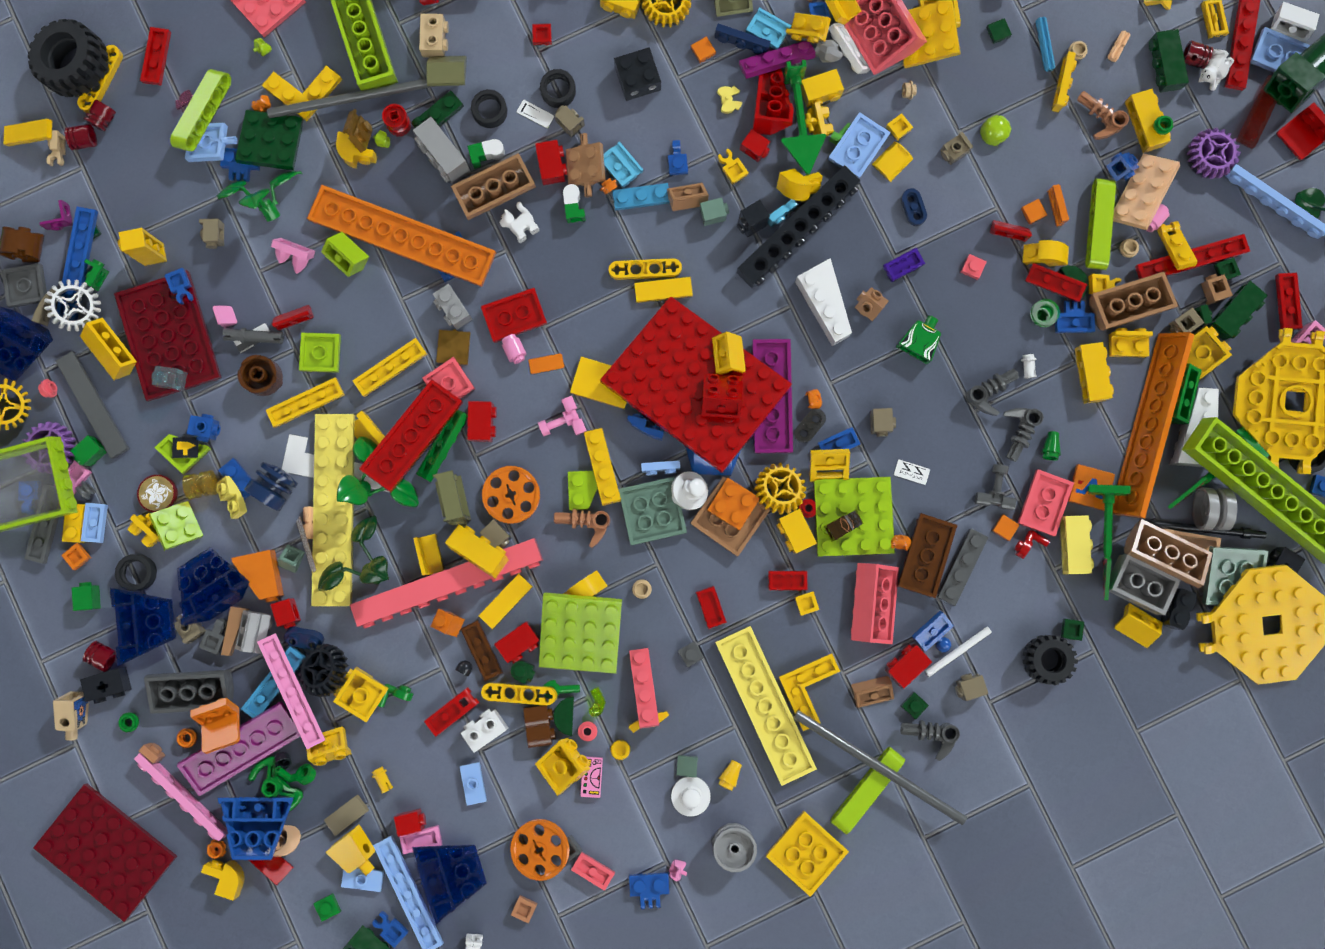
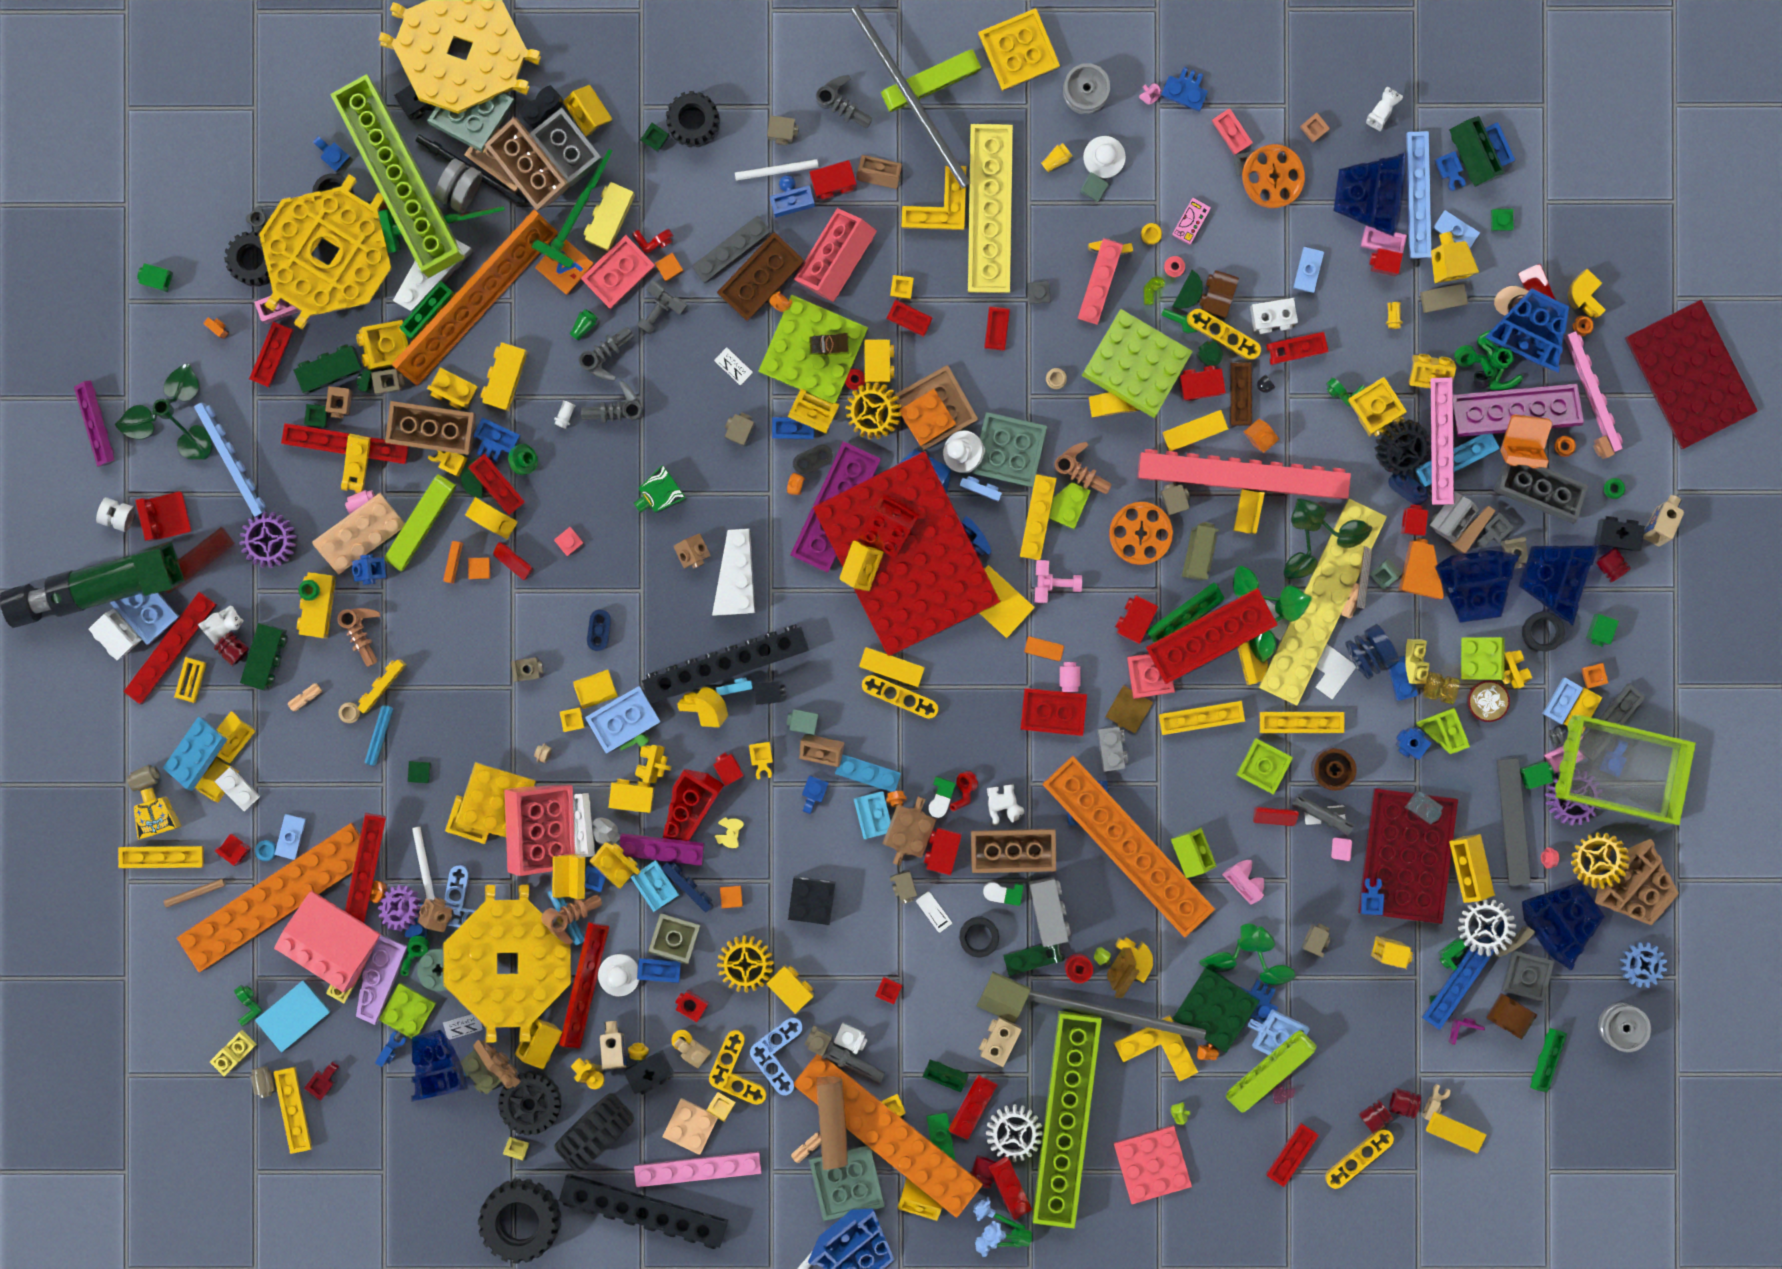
camera: 150 degrees left, 5 degrees up
black tyre [28,19,108,97] -> none
black sticker [172,437,199,458] -> none
yellow brick [445,524,509,579] -> none
yellow plate [535,738,590,796] -> none
black tyre [540,69,576,108] -> none
green piece [781,60,826,175] -> none
dark purple plate [882,248,926,283] -> none
dark green plate [900,692,929,720] -> none
lime hair [980,115,1012,146] -> none
tan plate [1119,239,1139,258] -> none
none -> red plate [950,771,978,811]

